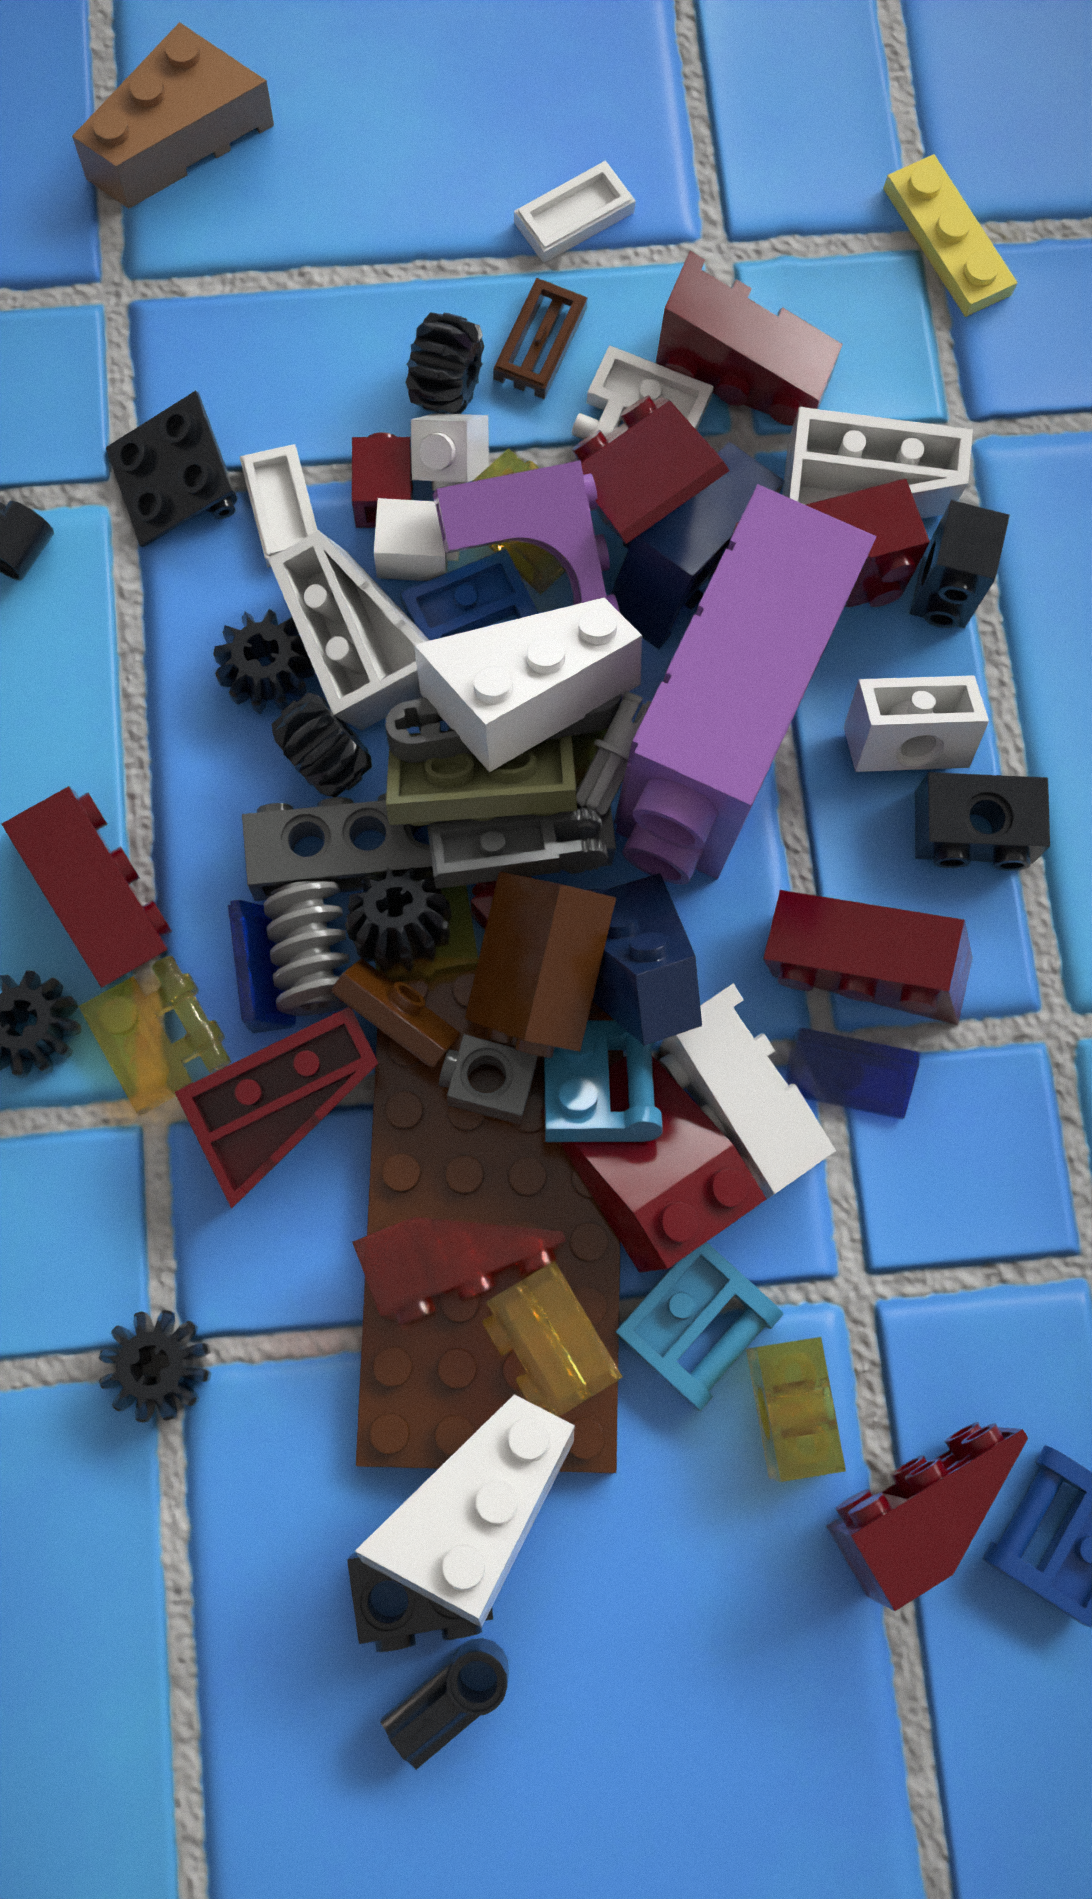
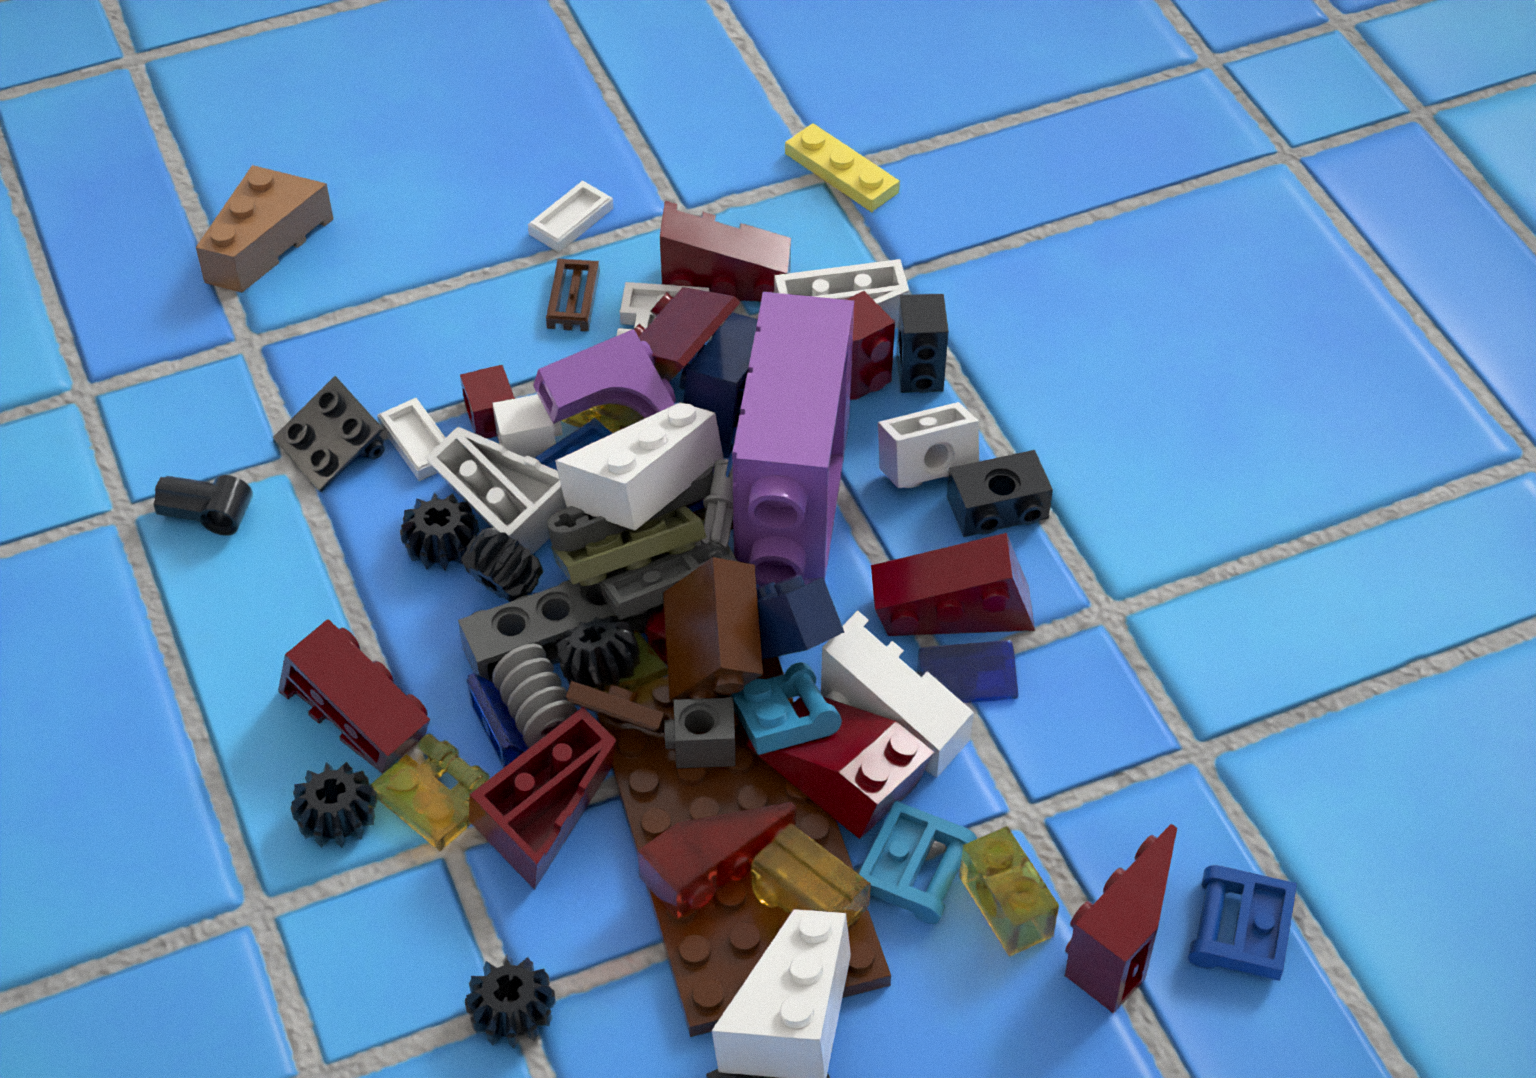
camera: 10 degrees left, 25 degrees down
black gear [405,312,485,414] -> none
white brick [411,413,489,491] -> none

